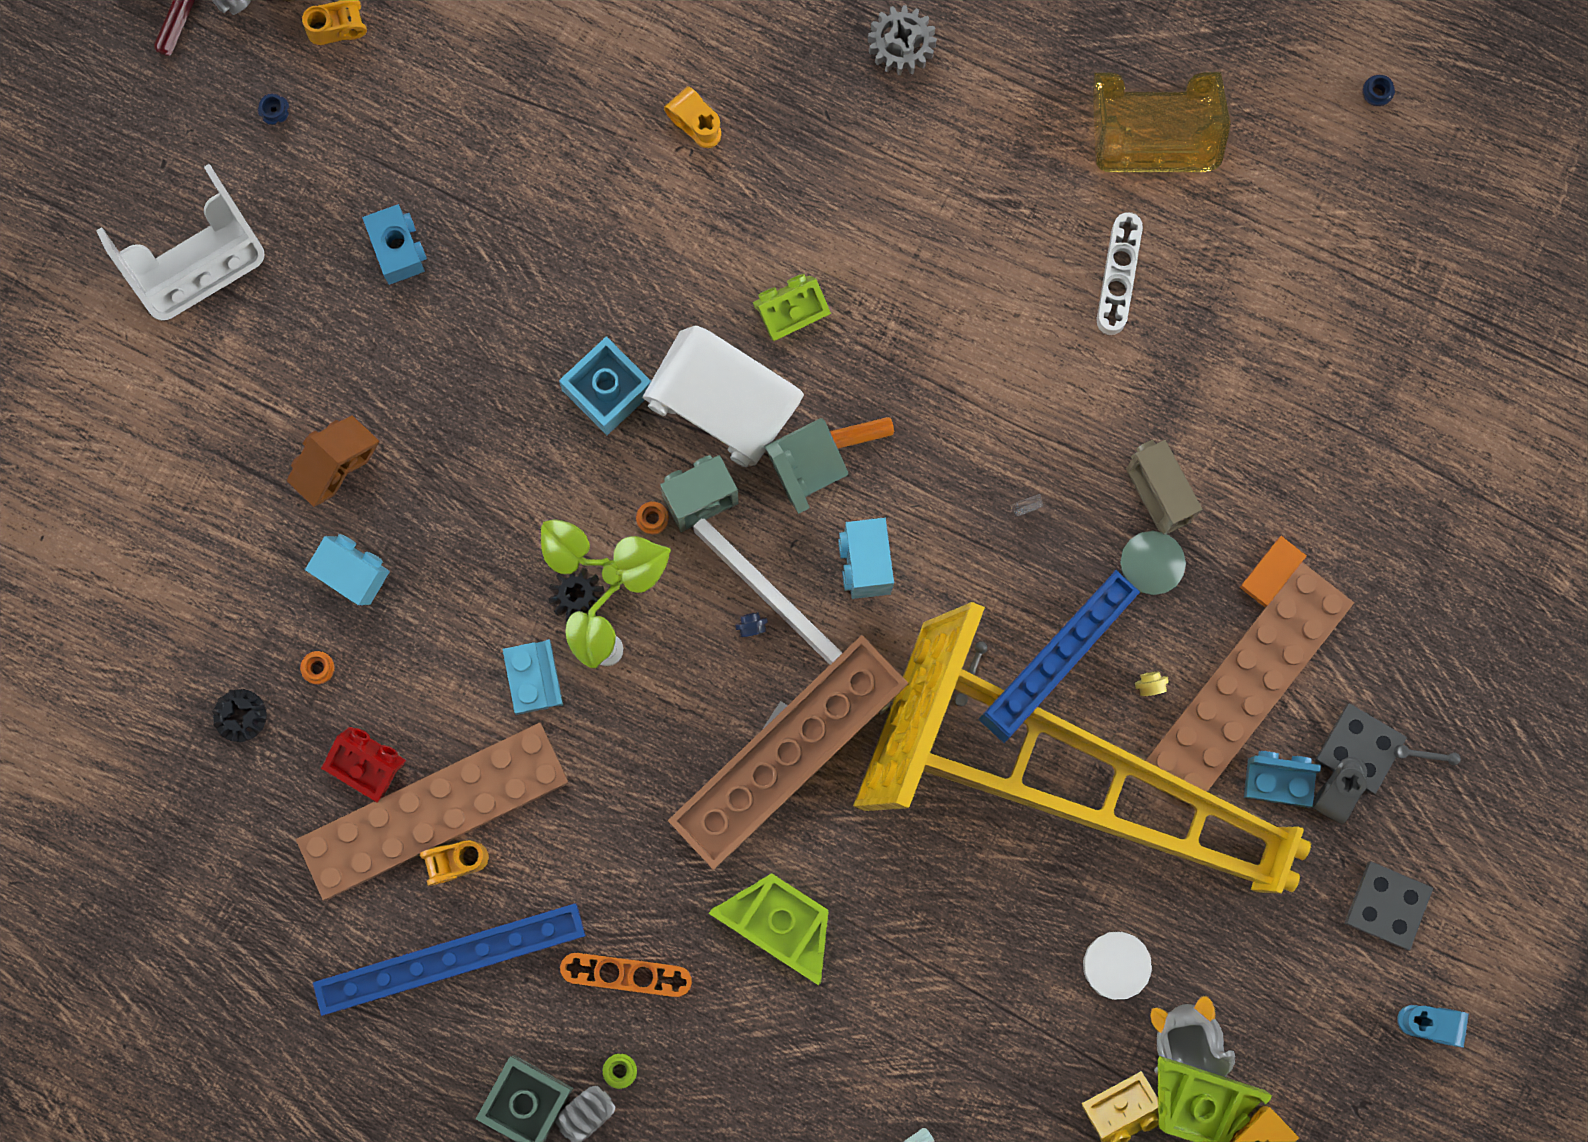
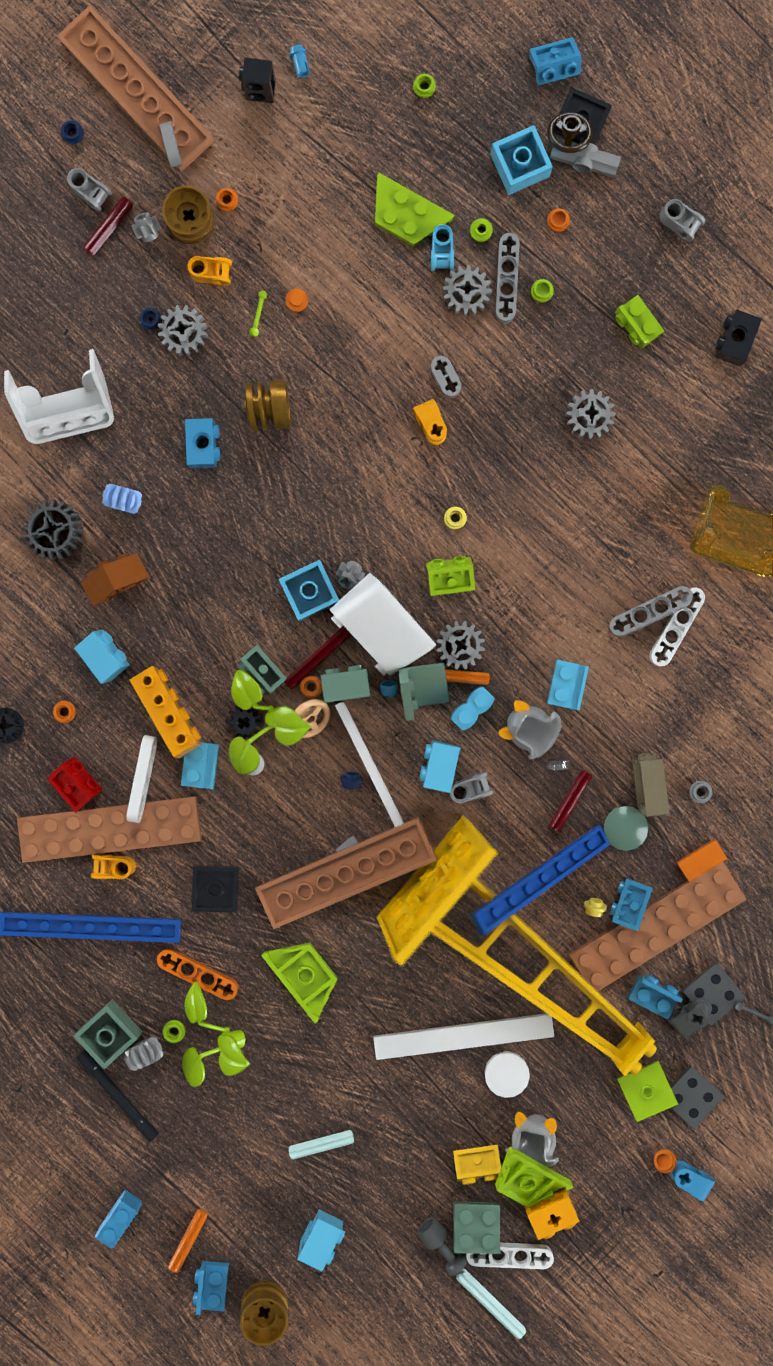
camera: 25 degrees right, 10 degrees up
none -> dark grey gear [22,499,84,561]
none -> light blue gear [102,484,142,514]
none -> white beam [127,735,157,823]
none -> light orange brick [130,666,202,759]
none -> light grey gear [158,305,208,356]
none -> lime plant [182,981,250,1087]
none -> black plate [192,865,239,913]
none -> sand green brick [237,645,287,696]
none -> pearl gold wheel [244,379,291,432]
none -> lime hinge [249,290,267,337]
none -> dark red axle [284,626,352,689]
none -> orange plate [285,289,308,312]
none -> light nougat piece [295,699,330,738]
none -> light grey gear [335,561,365,589]
none -> white tile [373,1013,554,1060]
none -> dark azure hinge [380,680,398,699]
none -> light grey beam [431,356,461,398]
none -> light grey gear [436,621,485,669]
none -> light yellow plate [444,507,467,529]
none -> light grey piece [448,772,493,803]
none -> medium azure brick [450,687,494,730]
none -> light grey hair [498,700,562,759]
none -> medium azure plate [547,660,589,711]
none -> dark red axle [549,770,592,832]
none -> dark azure bracket [609,877,653,931]
none -> light grey beam [610,586,693,637]
none -> lime plate [617,1061,678,1122]
none -> orange plate [654,1149,677,1173]
none -> light grey plate [689,781,712,803]

